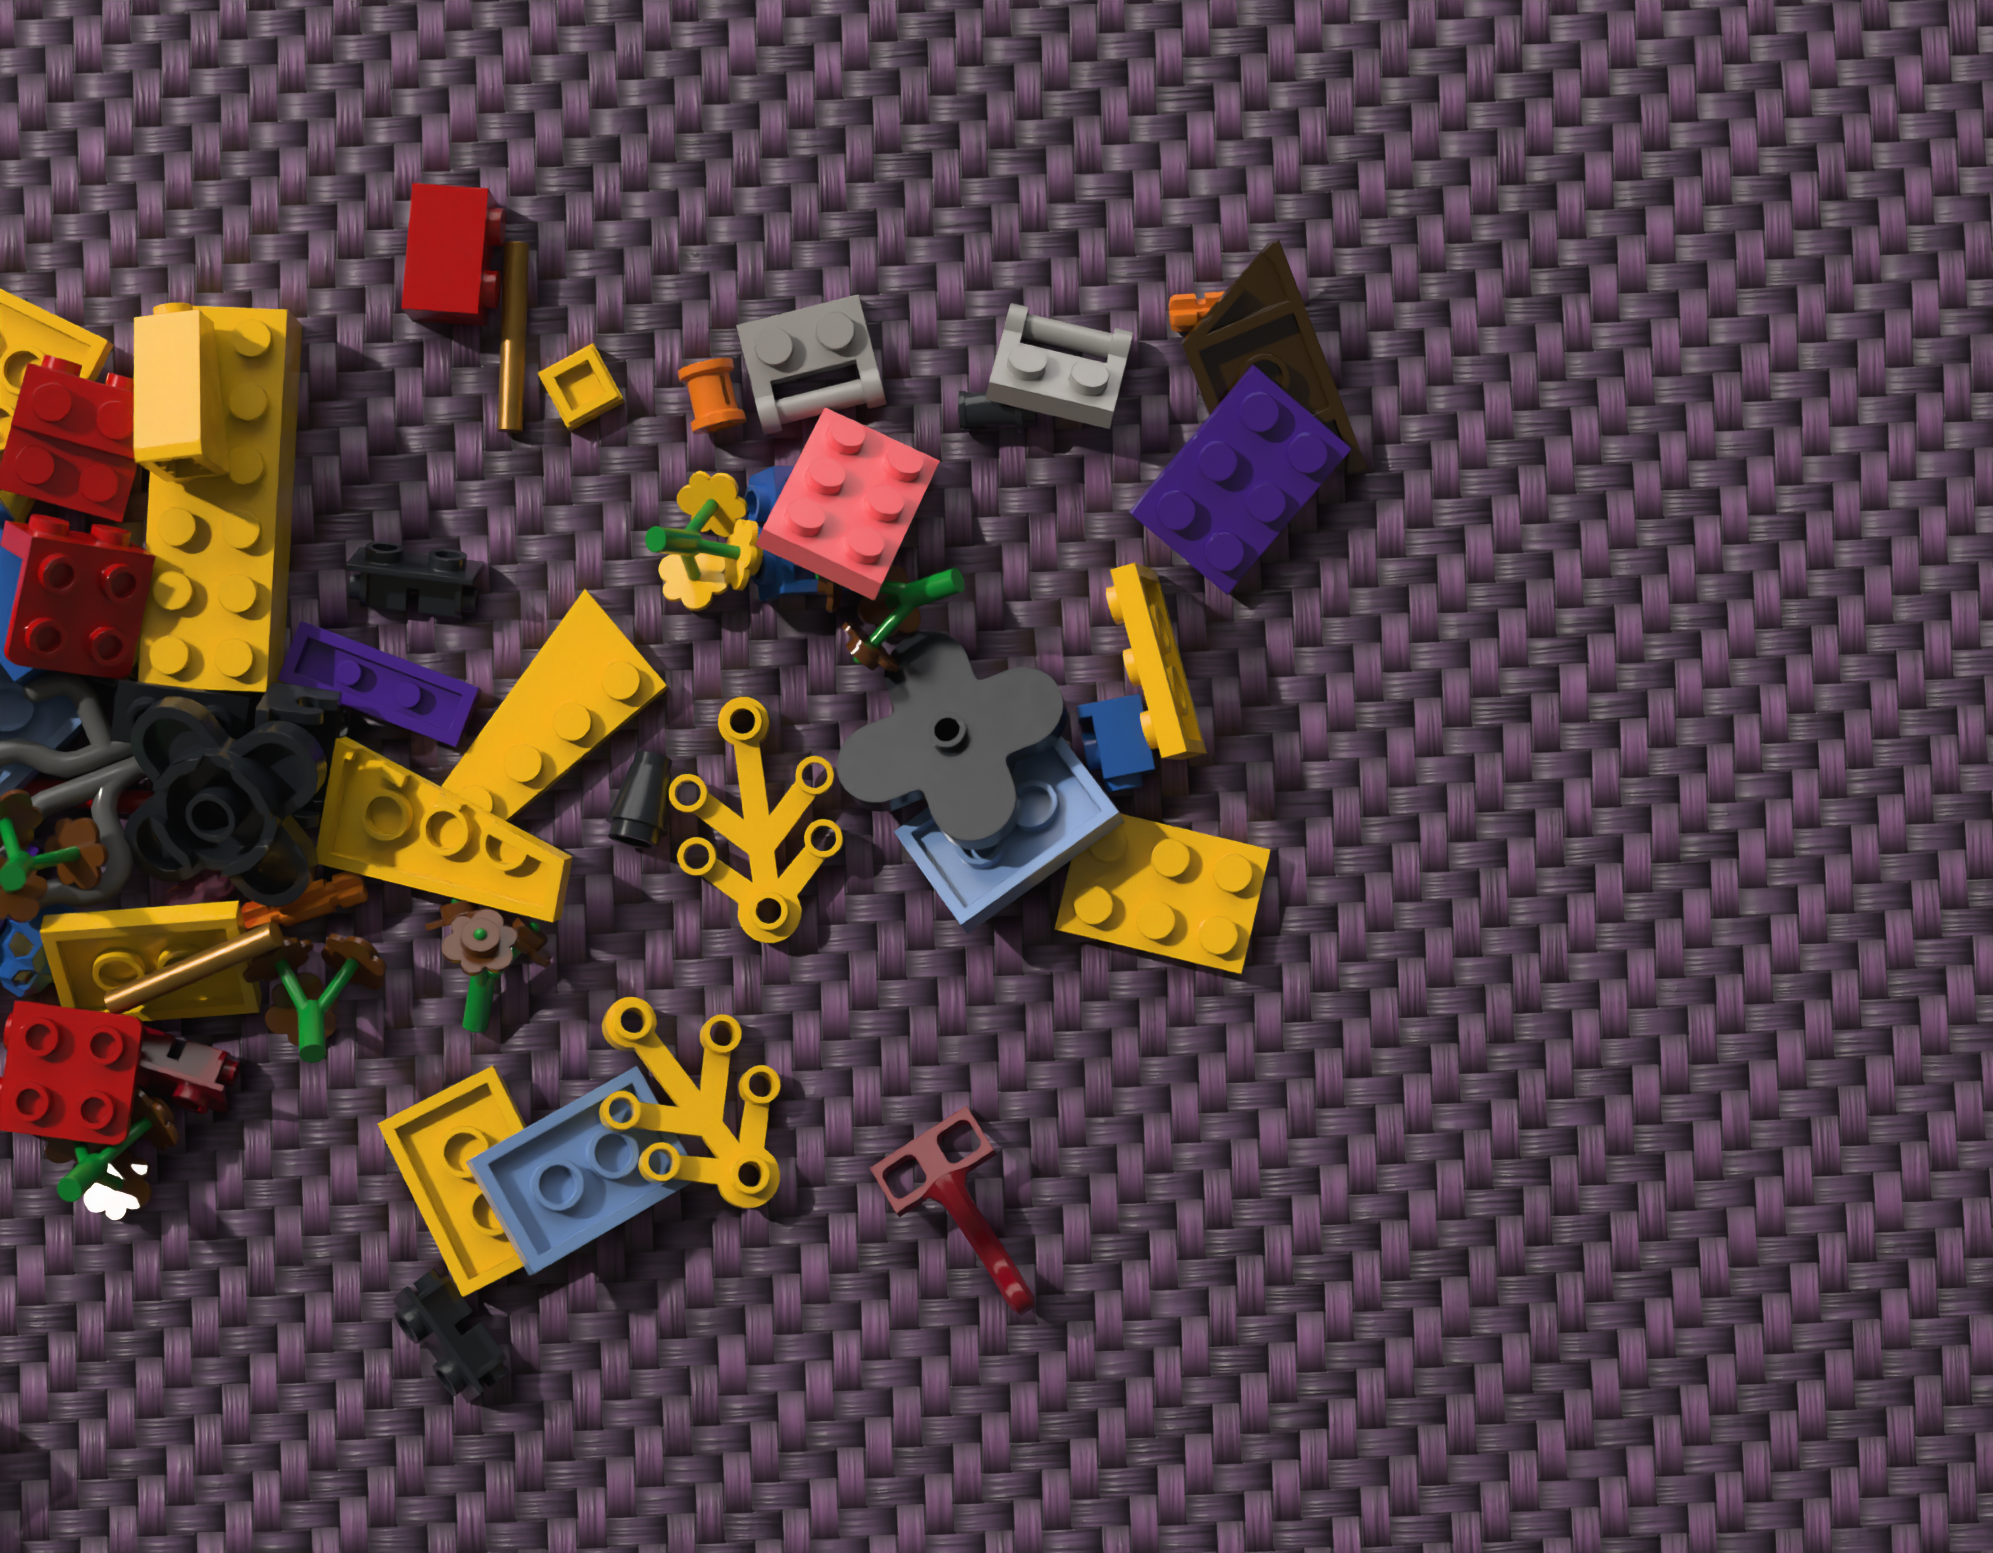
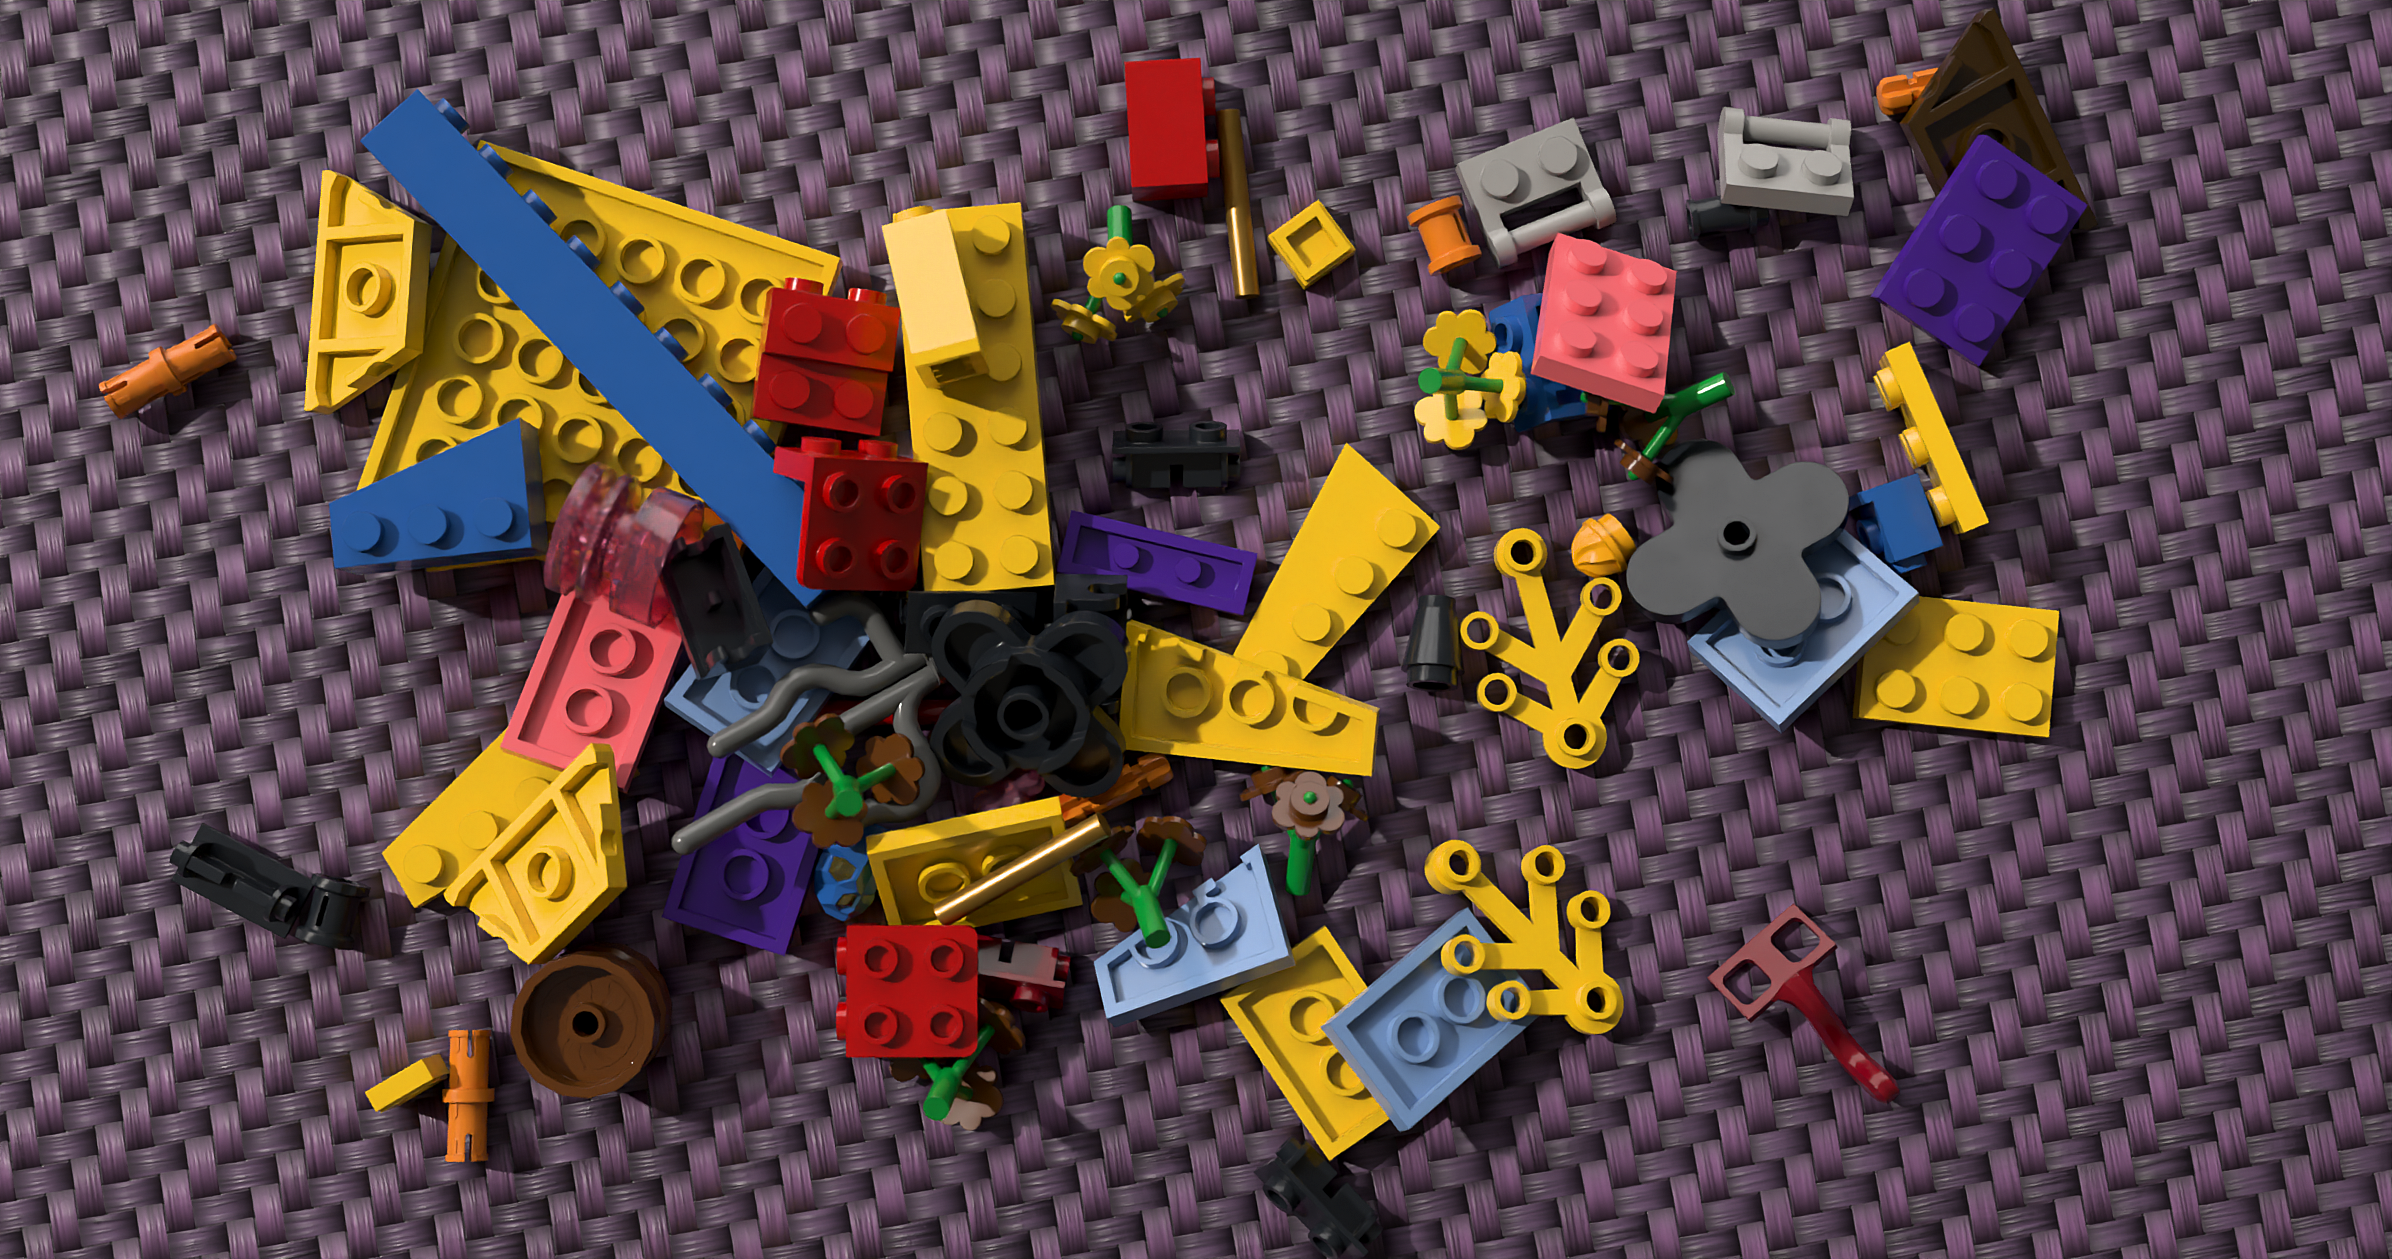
camera: 15 degrees left, 0 degrees up
none -> yellow plant [1051,205,1185,344]
none -> medium blue wing [1094,844,1295,1028]
none -> light orange plate [1571,513,1637,578]

